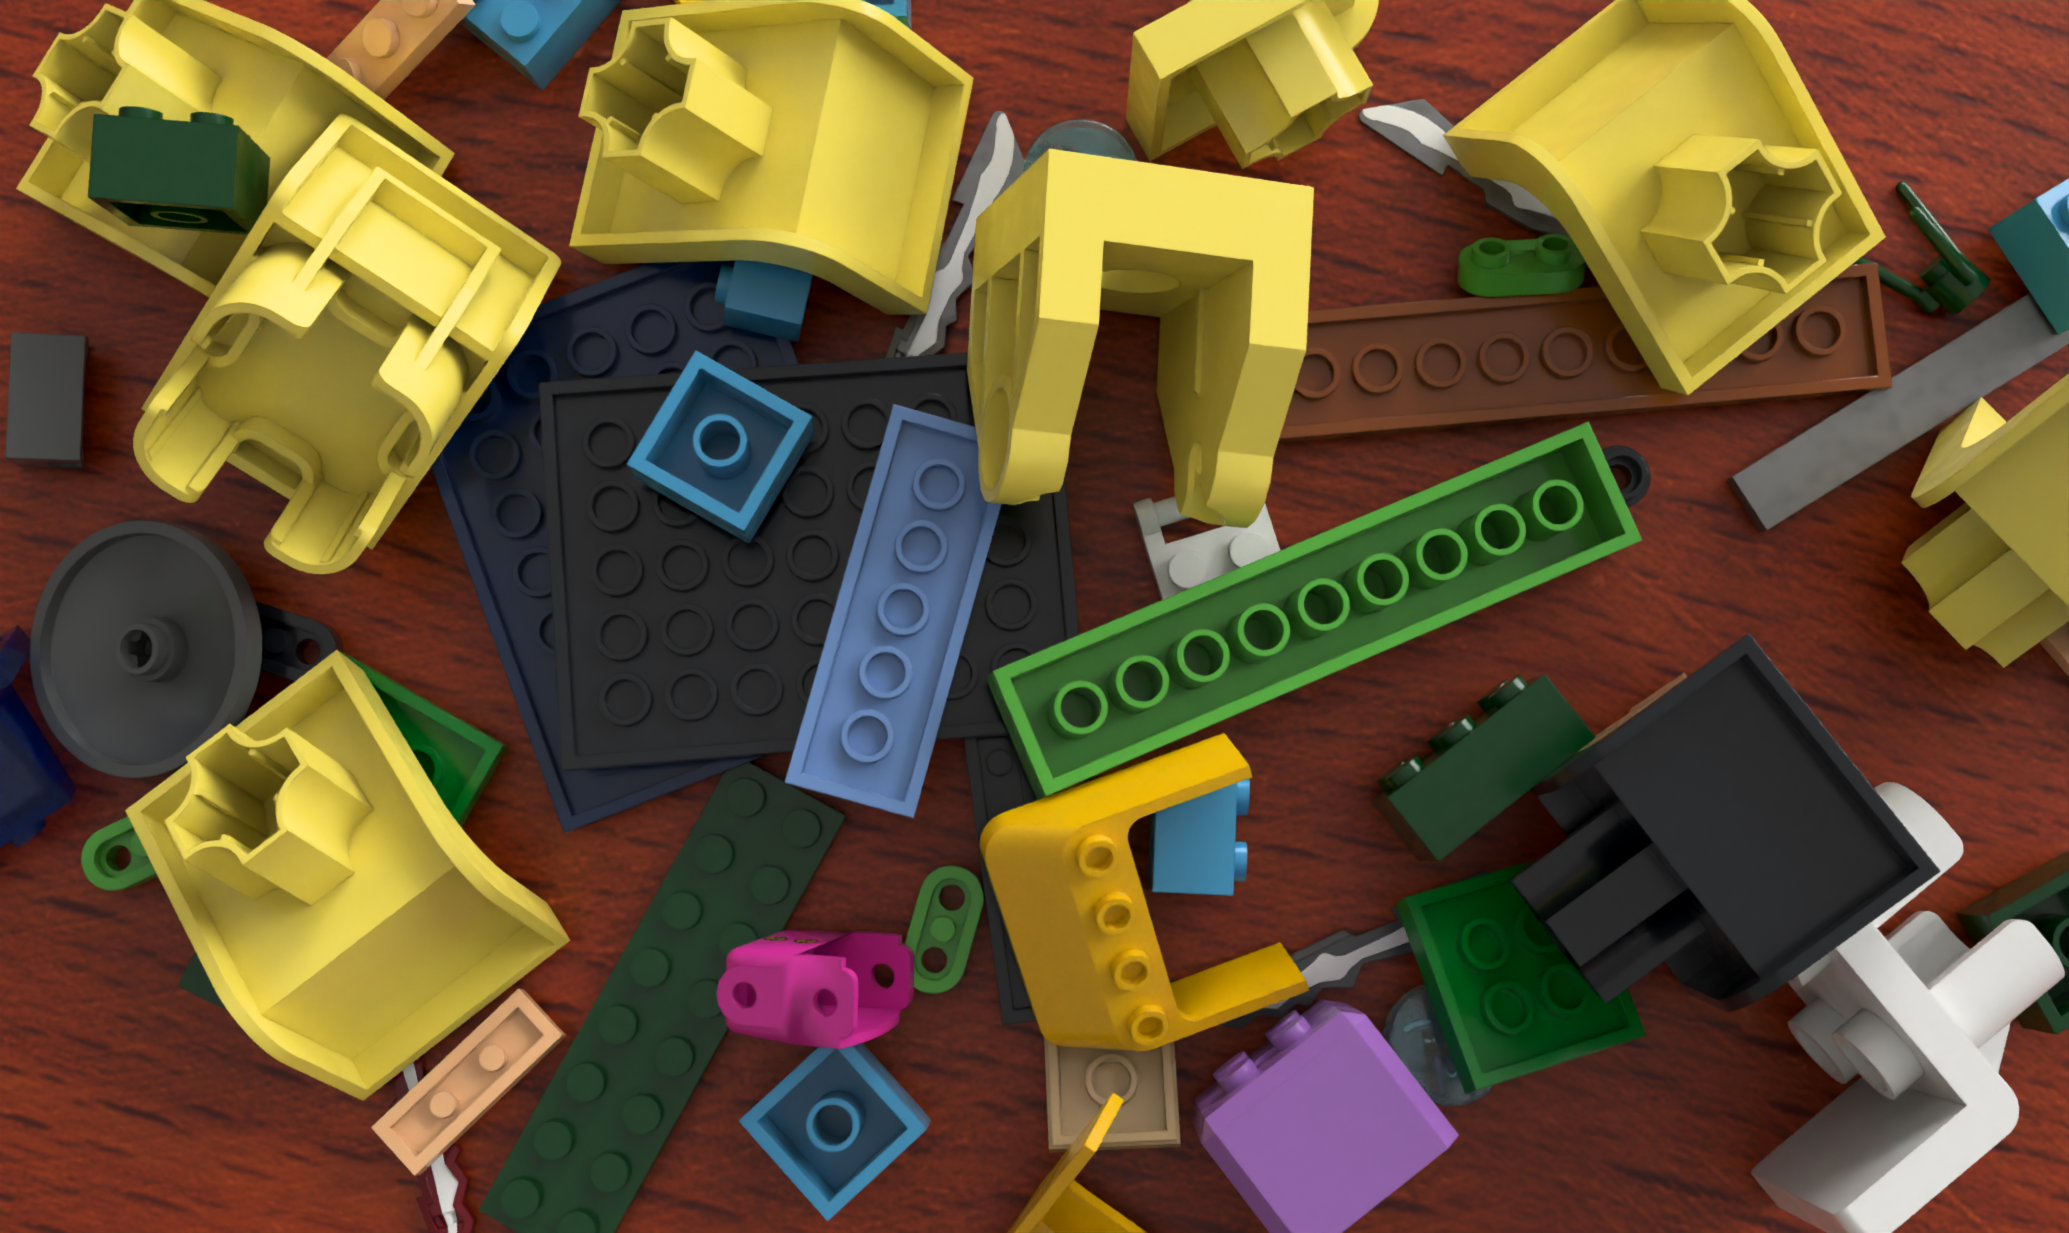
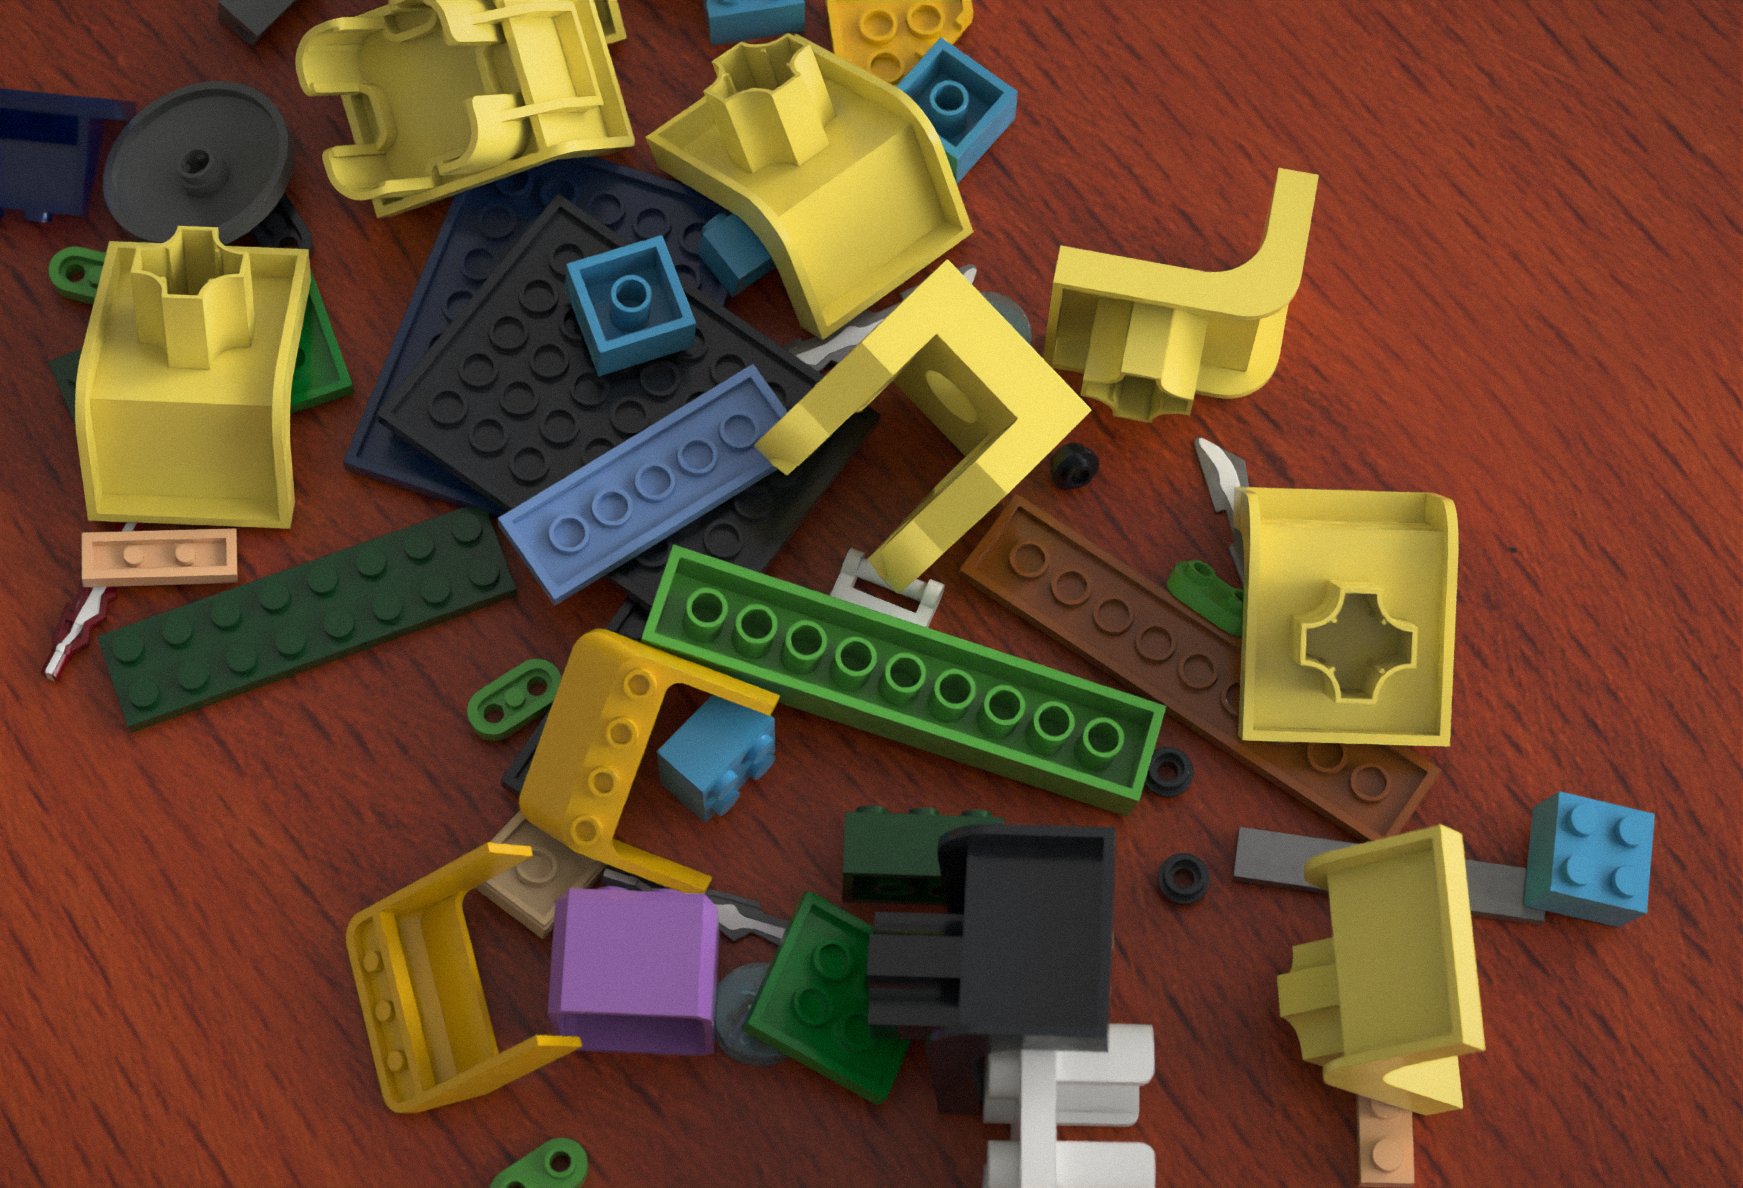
camera: 30 degrees right, 15 degrees down
dark pink piece [716,930,914,1049] -> none
dark azure brick [739,1043,931,1221] -> none
dark green plant [1852,181,1991,316] -> none
none -> black plate [1157,853,1210,905]

